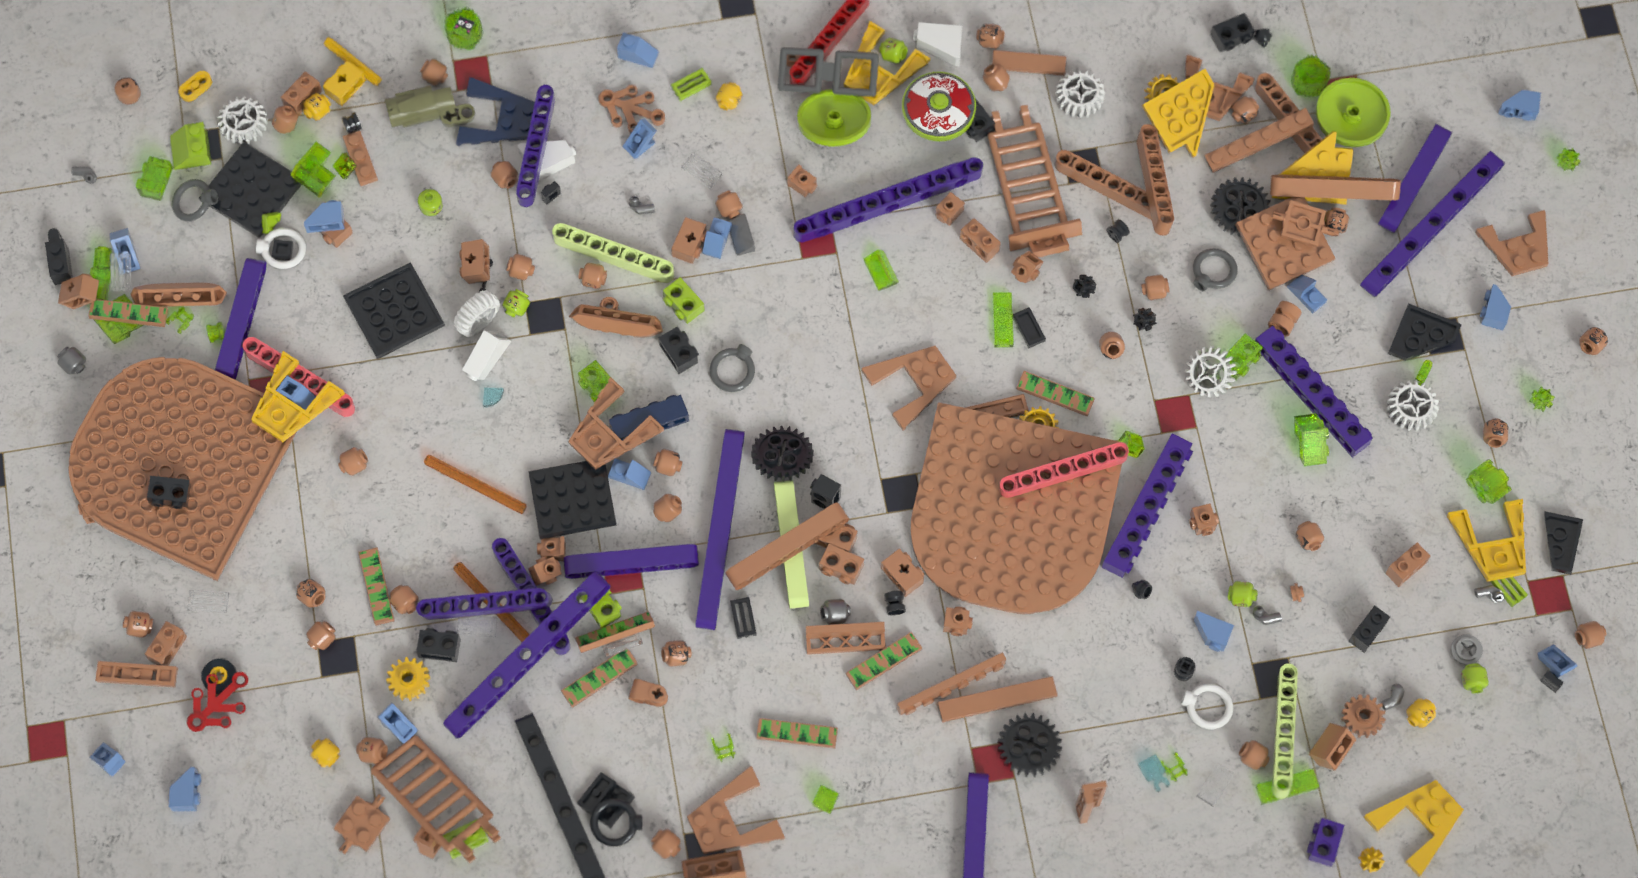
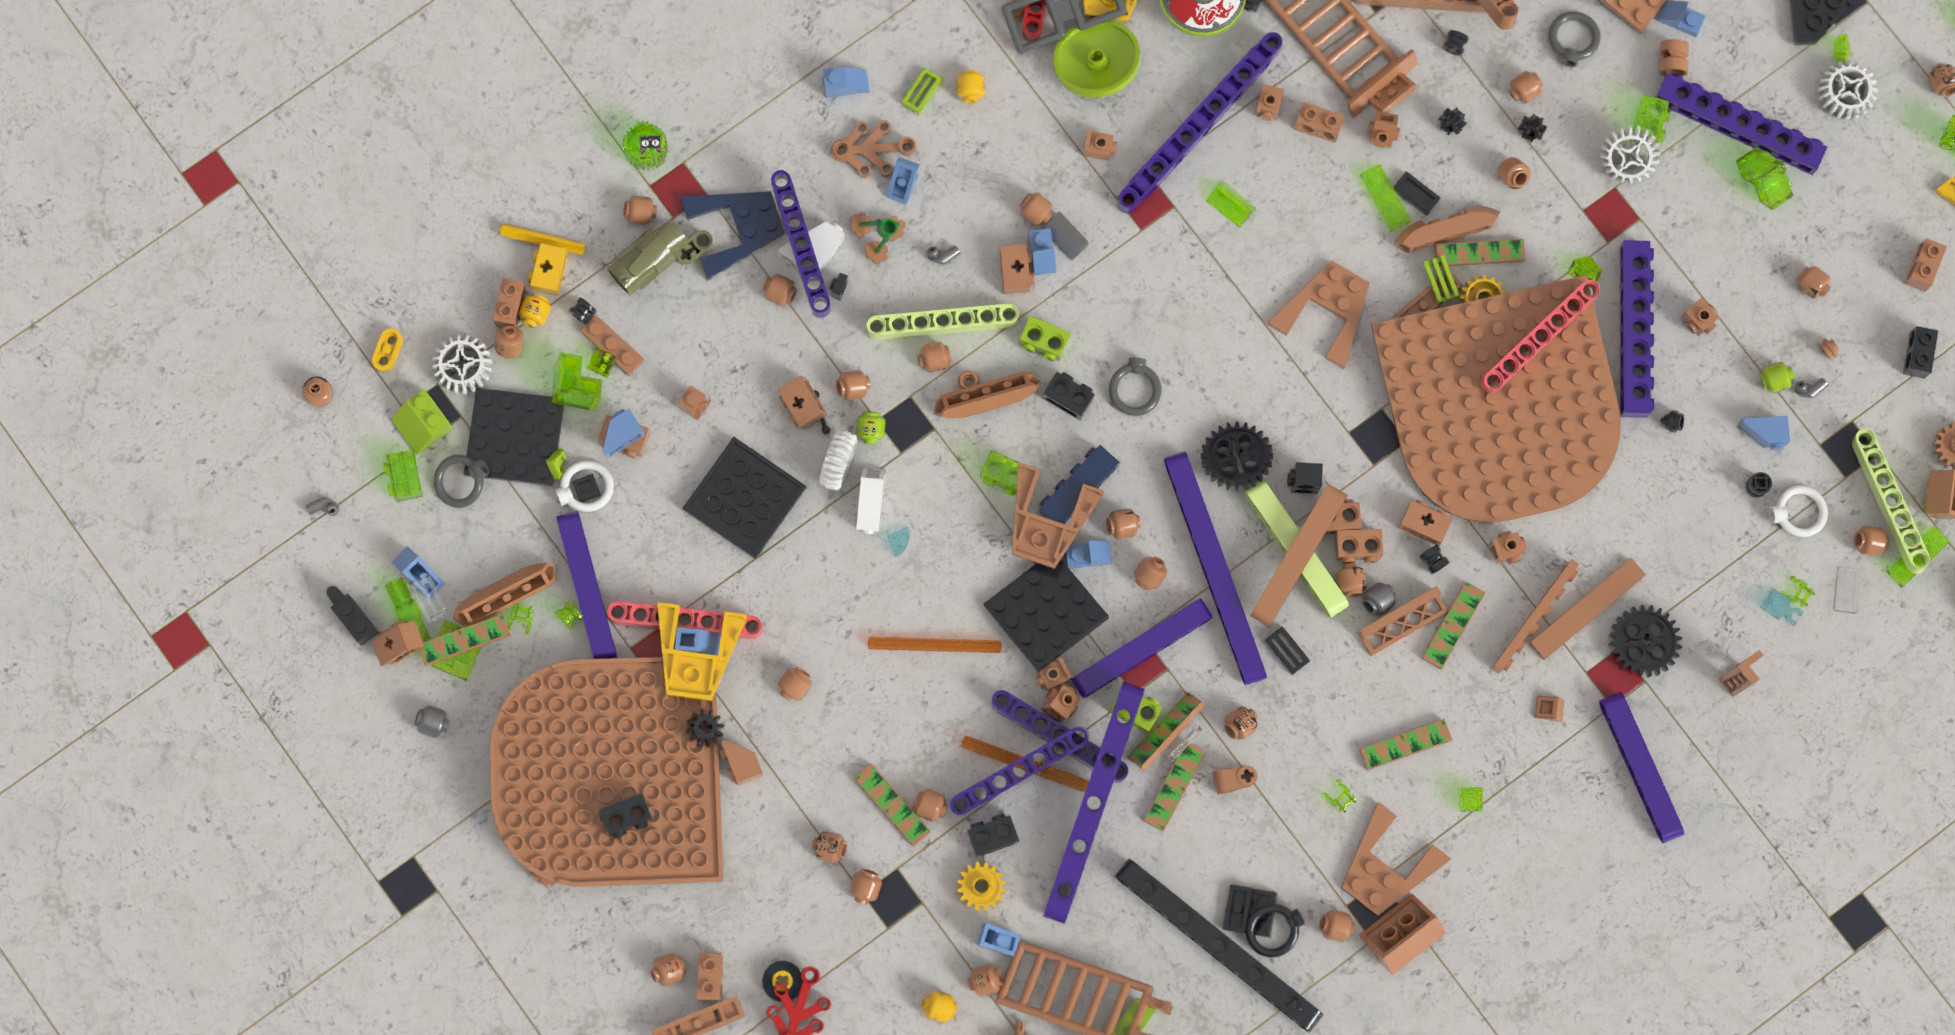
camera: 30 degrees left, 10 degrees up
lime head [418,189,443,216] -> none
none -> nougat brick [678,385,710,421]
none -> black gear [685,709,724,748]
none -> nougat slope [719,740,764,786]
none -> nougat plant [850,212,906,264]
none -> nougat head [1336,563,1367,598]
none -> nougat brick [1394,206,1500,253]
none -> lime tile [1423,255,1459,304]
none -> nougat slope [1535,696,1564,722]

